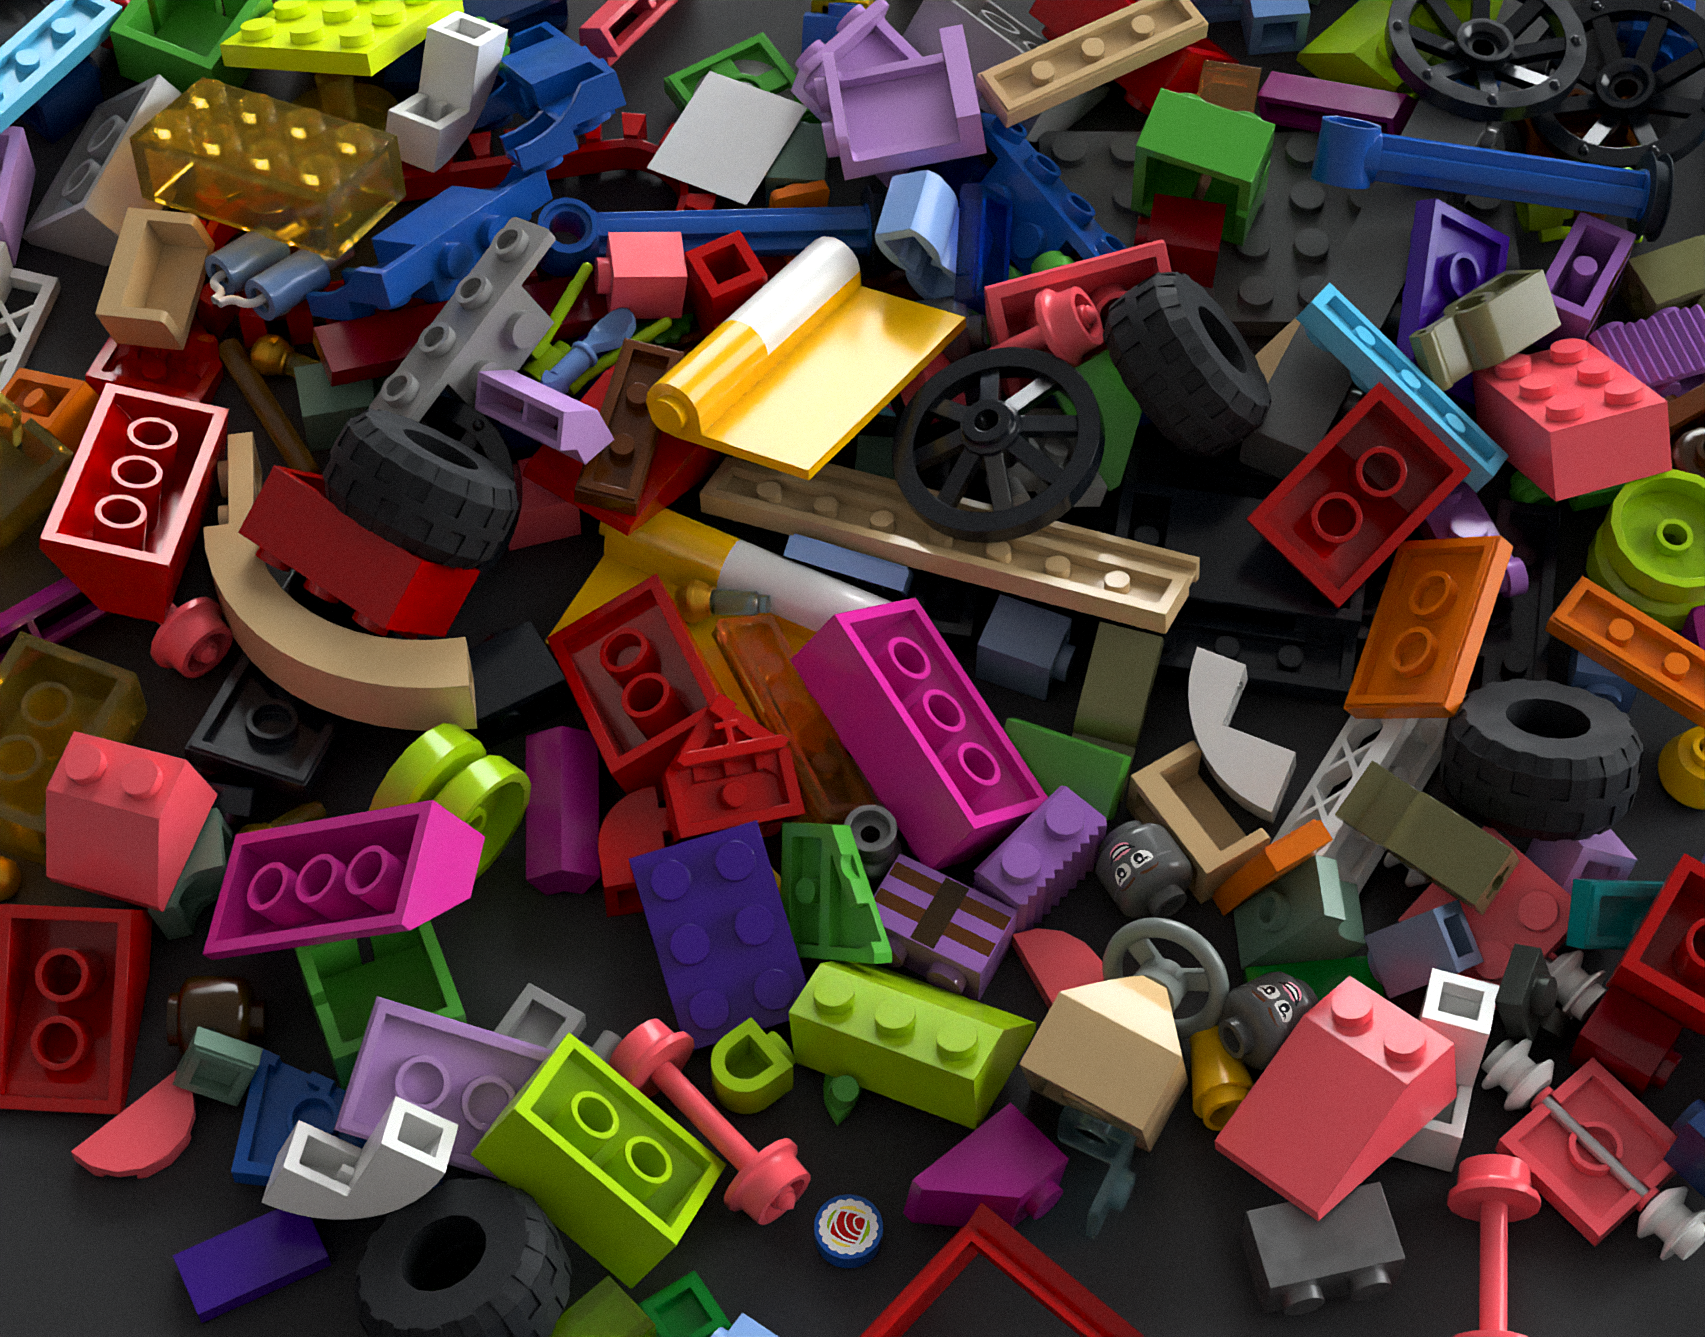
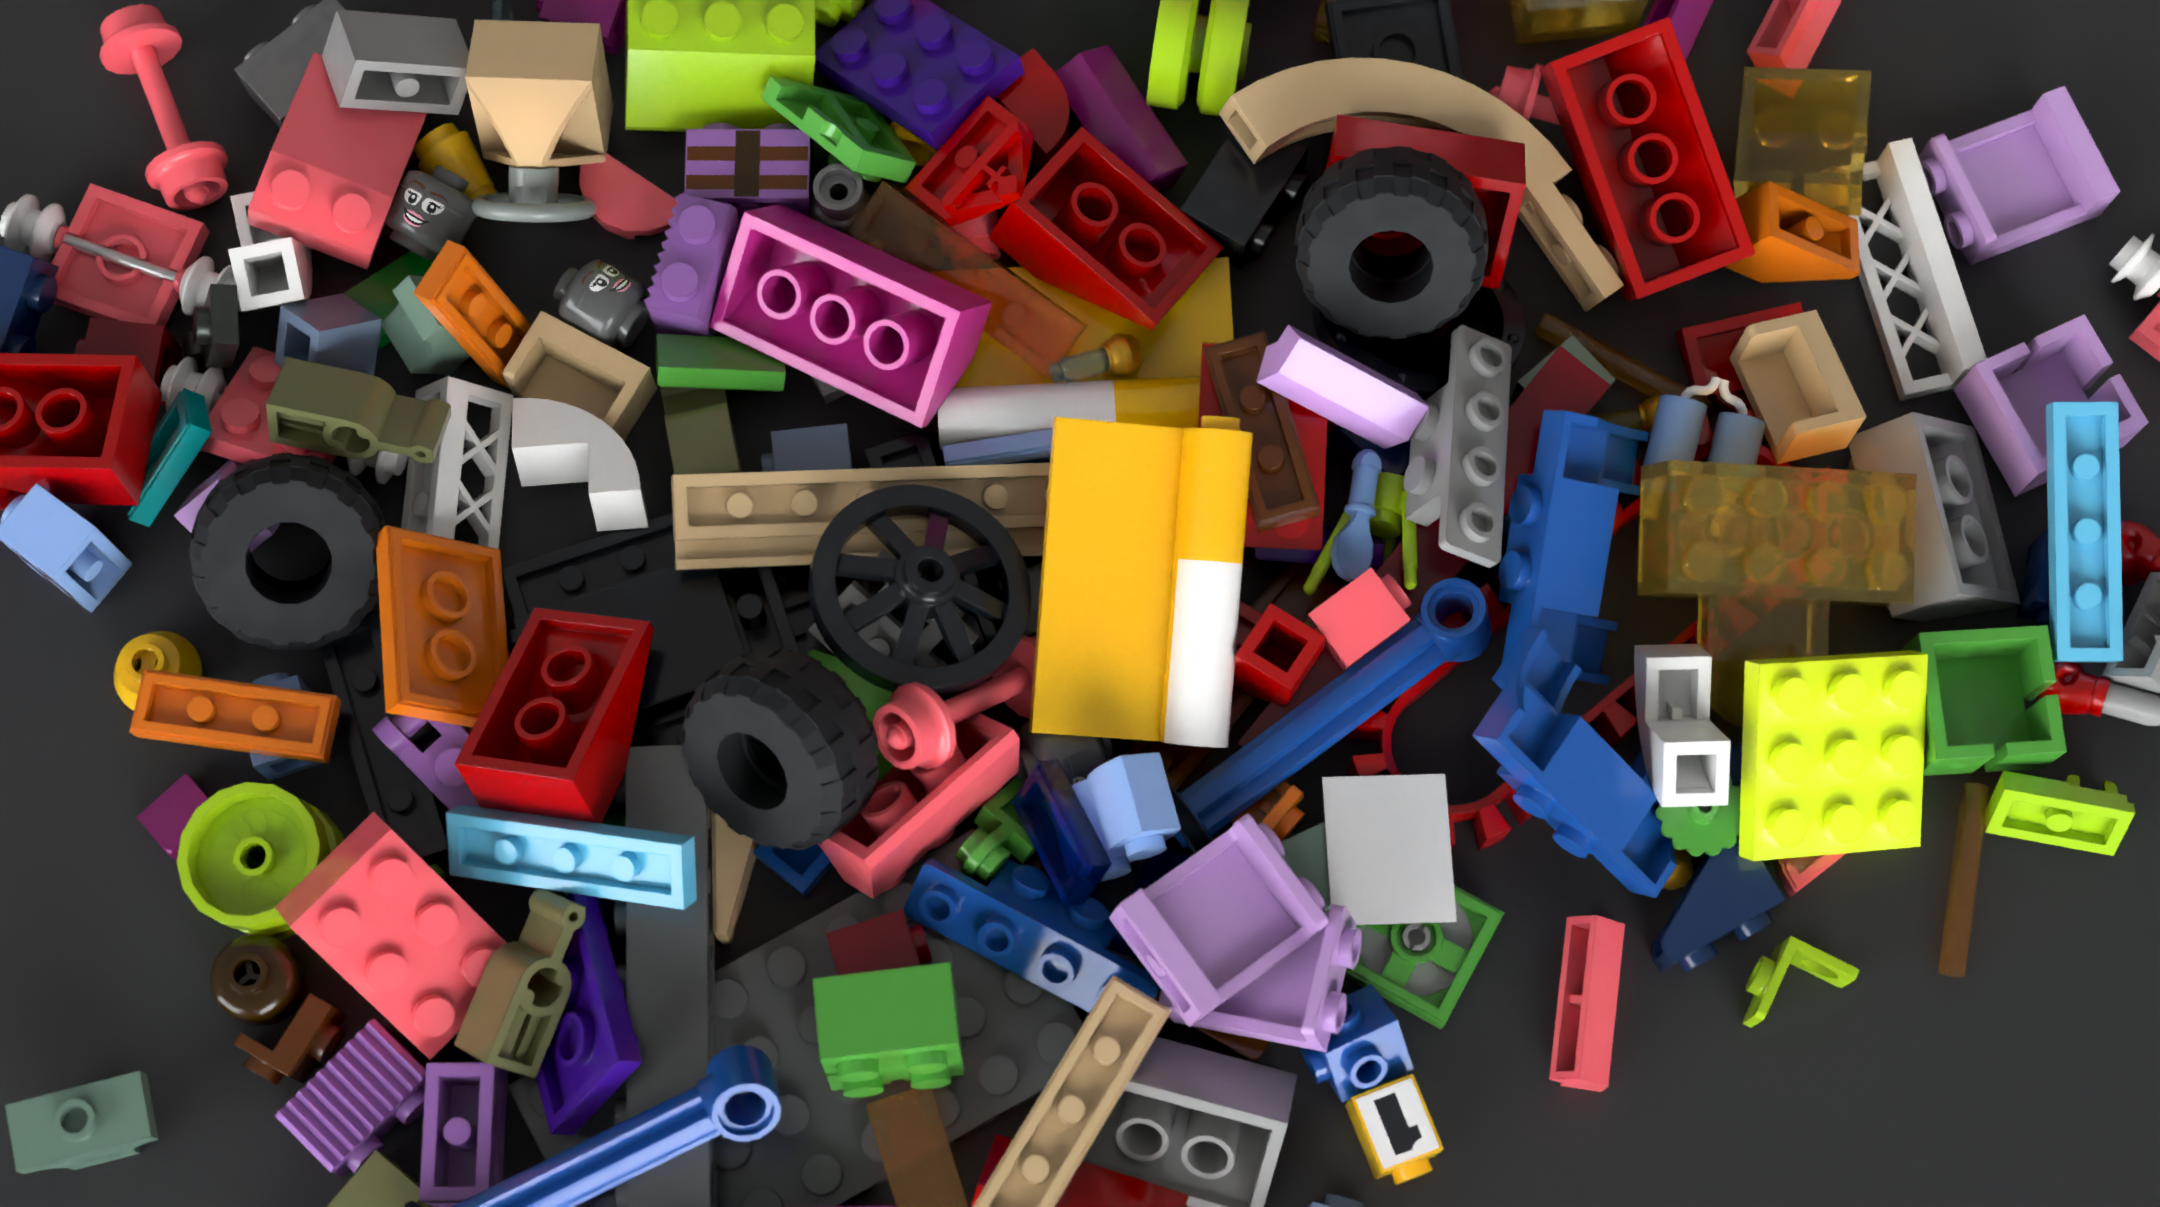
camera: 150 degrees right, 15 degrees up
none -> light grey brick [322,9,469,115]

